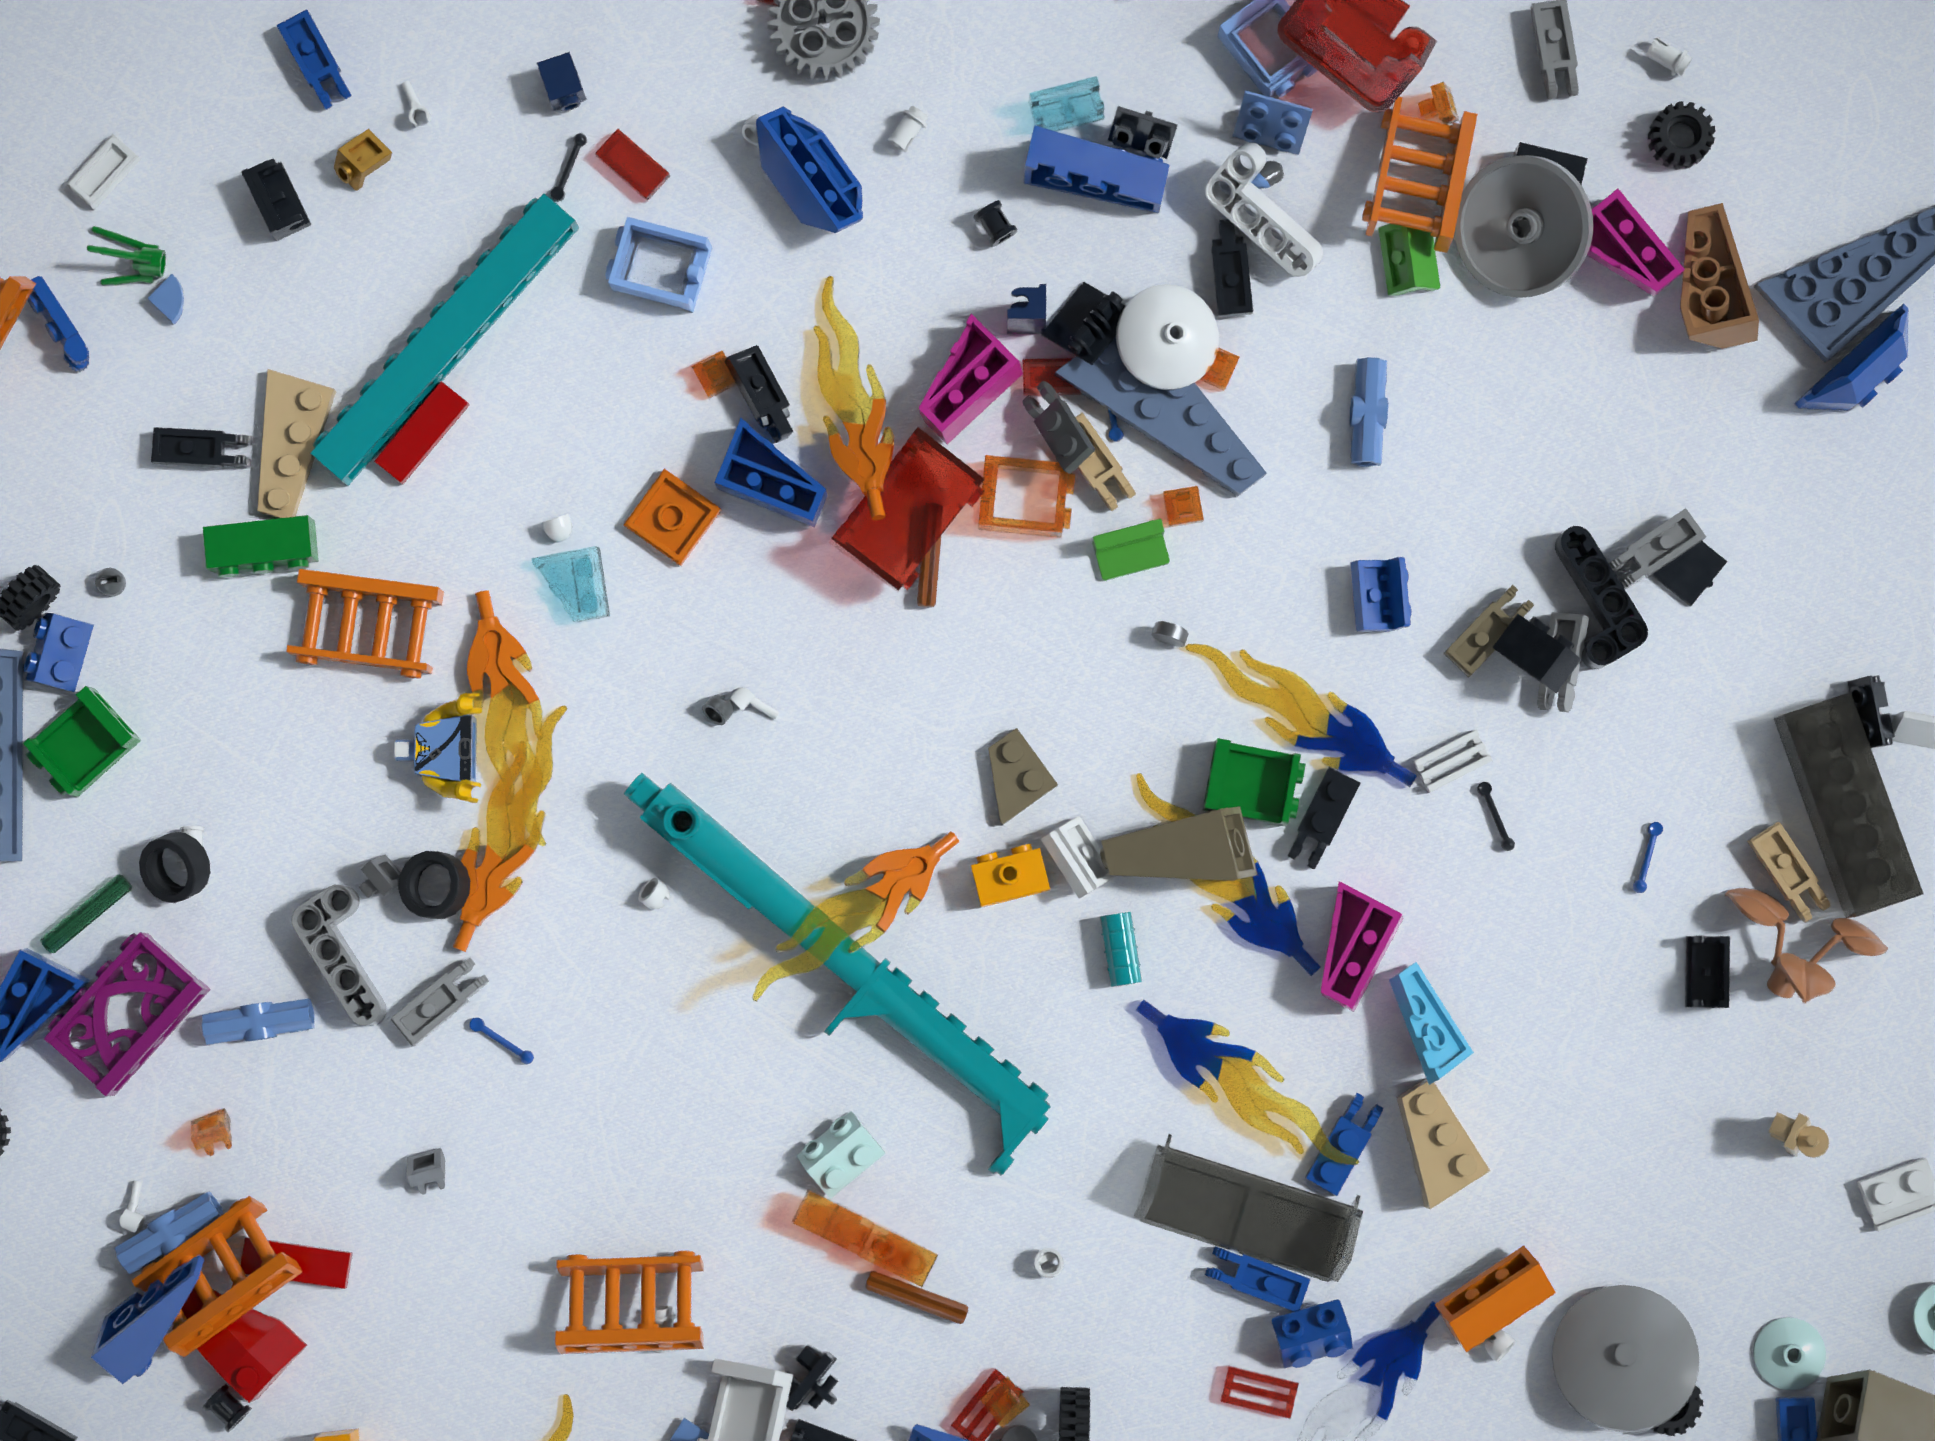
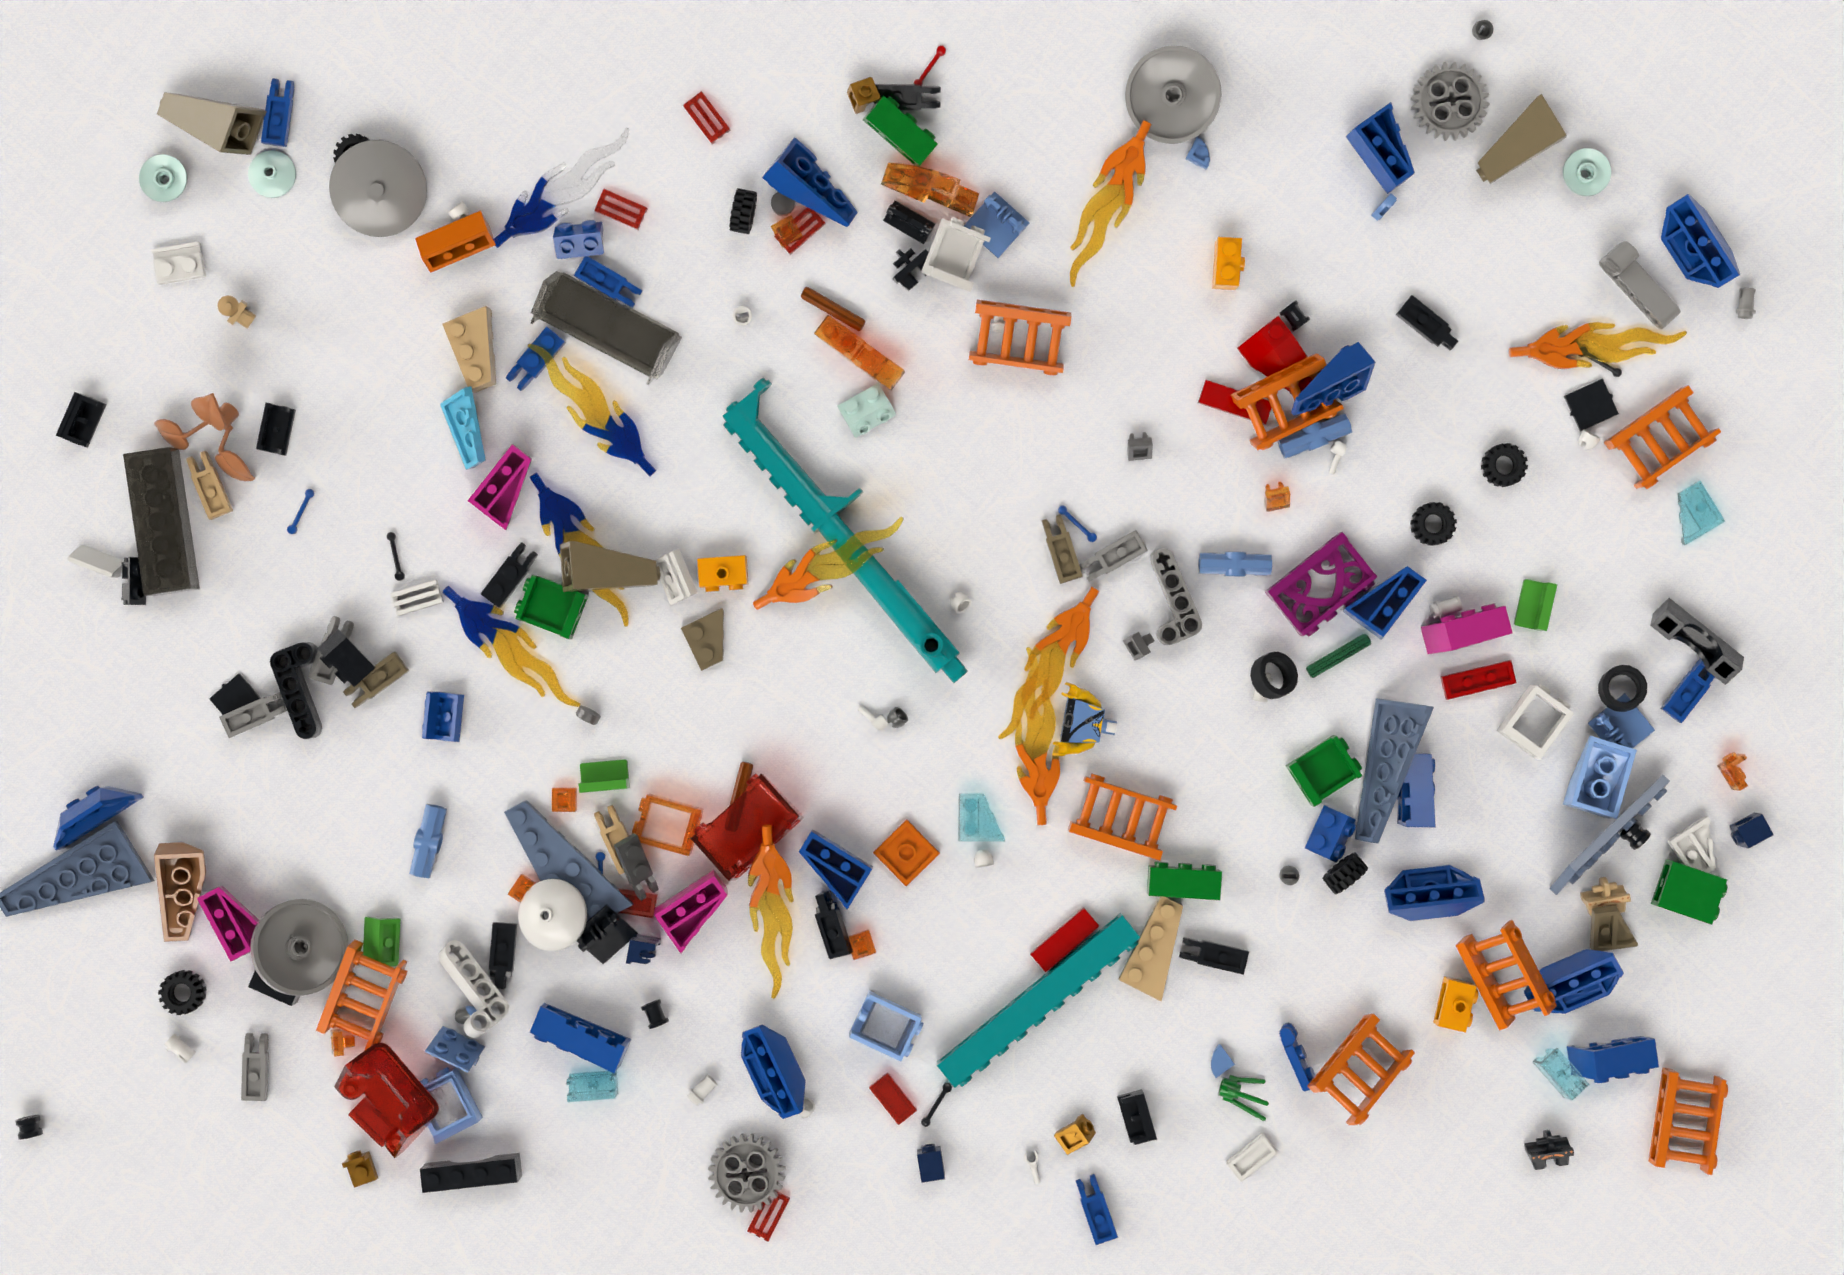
camera: 170 degrees left, 5 degrees up
black tyre [398,851,471,919] -> none
teal axle [1100,912,1142,987] -> none
black hips [1107,106,1178,159] -> none
none -> dark tan hinge [1041,514,1083,584]

